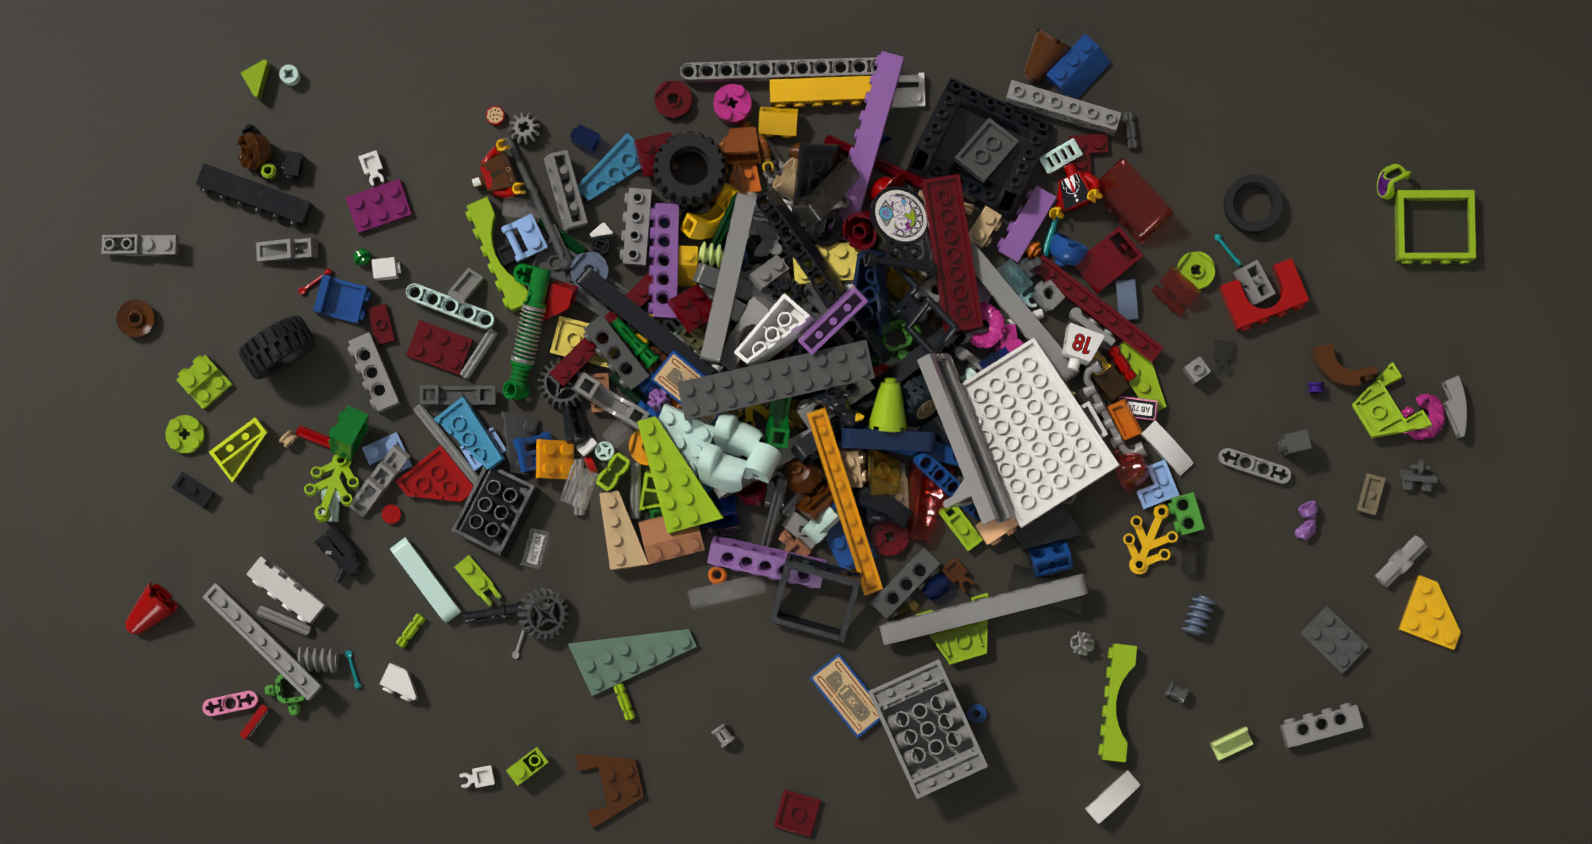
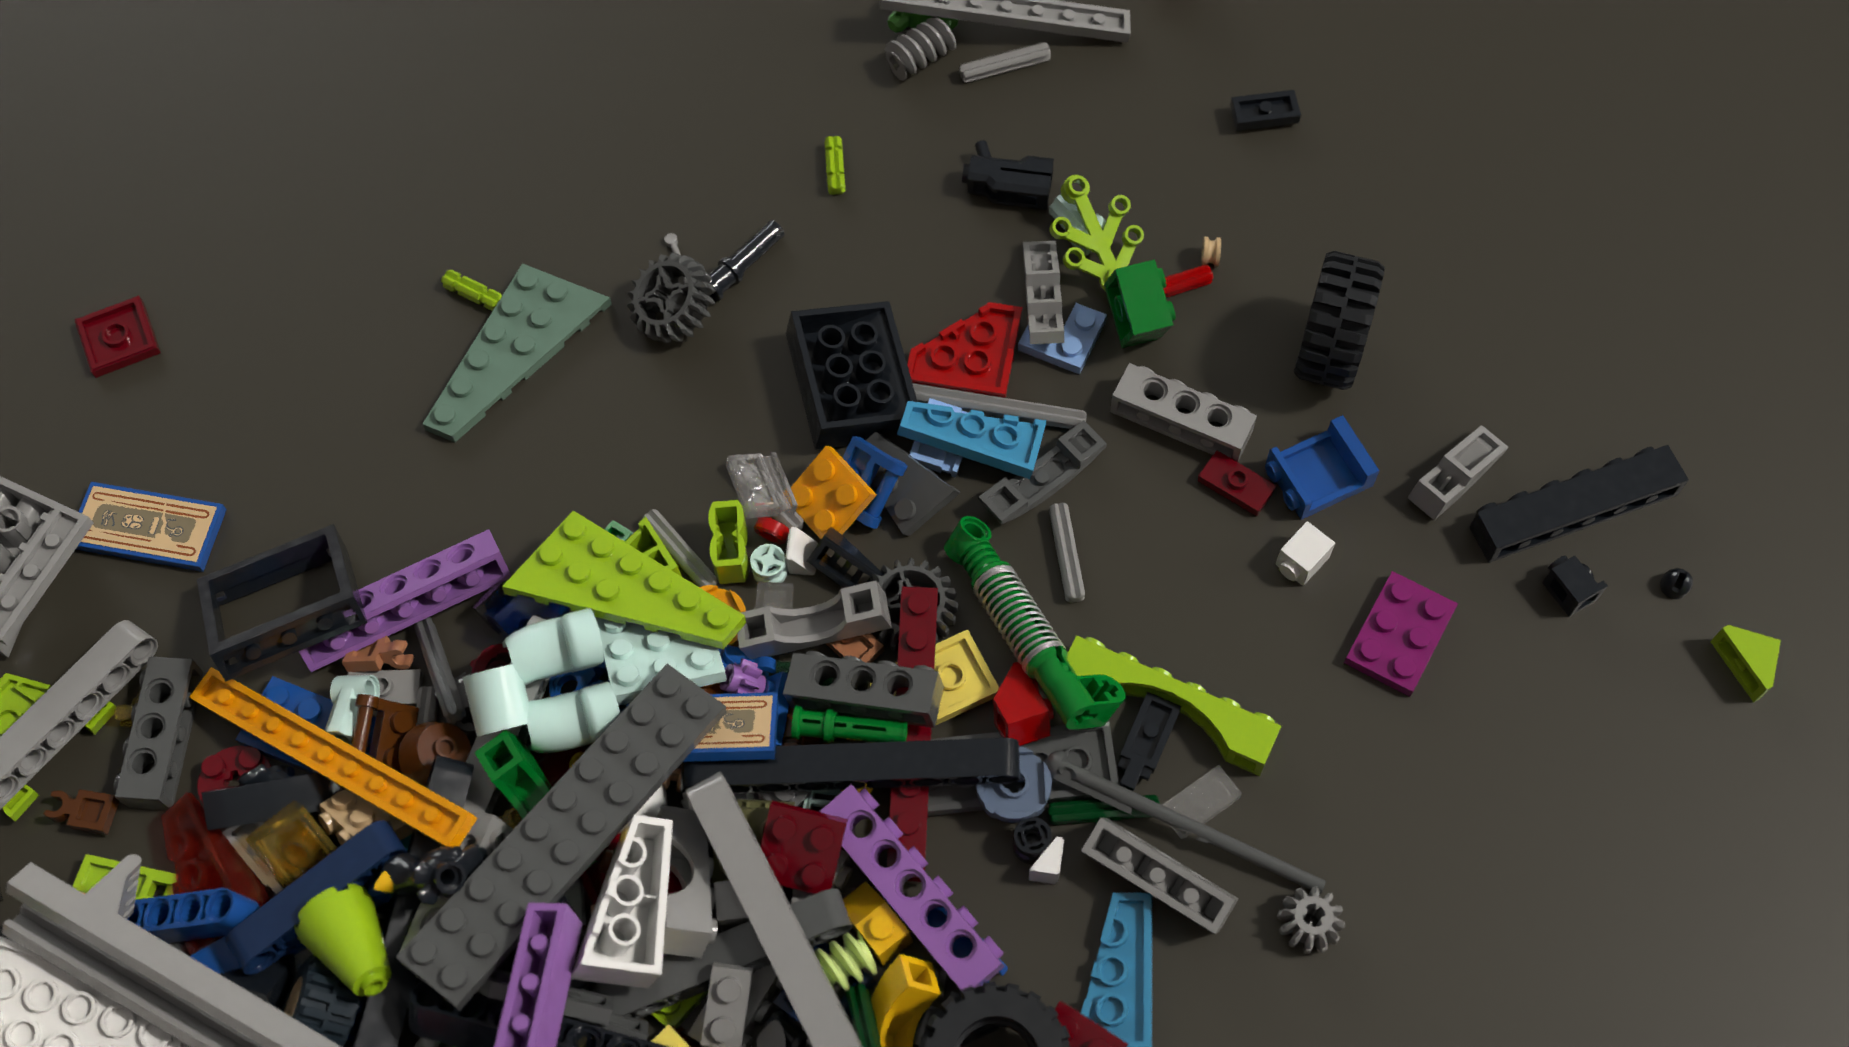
camera: 135 degrees right, 20 degrees down
light grey slope [101,234,179,256] -> none
reddish brown dish [116,299,155,337] -> none
lime plate [165,415,205,454] -> none
lime plate [177,355,233,409] -> none
neon yellow wedge [209,416,269,482] -> none
reddish brown cone [237,132,271,170] -> none
white wedge [246,556,327,624] -> none
lime pin [261,163,278,180] -> none
light aqua wheel [279,64,301,86] -> none
red hinge [298,268,332,295] -> none
teal hinge [345,650,362,689] -> none
green plate [353,248,372,266] -> none
white plate [358,150,385,187] -> none
white slope [380,663,418,702] -> none
red tile [382,505,401,524] -> none
light aqua beam [390,537,461,623] -> none
light aqua beam [406,283,496,330] -> none
dark red plate [406,320,473,375] -> none
light grey tile [447,268,484,305] -> none
lime hinge [454,555,502,607] -> none
white plate [459,765,495,788] -> none
torso [471,138,526,199] -> none
tile [486,106,505,126] -> none
light blue plate [501,213,549,263] -> none
lime slope [506,747,549,786] -> none
clear tile [521,528,550,570] -> none
clear blue brick [570,124,601,154] -> none
reddish brown wing [575,754,644,828] -> none
tan wedge [599,491,650,571] -> none
light grey brick [620,188,653,268] -> none
nougat slope [638,516,705,564] -> none
clear slope [687,575,766,610] -> none
orange plate [708,566,727,585] -> none
light grey bush [711,723,736,748] -> none
black gear [772,278,803,304] -> none
clear blue brick [922,573,951,601] -> none

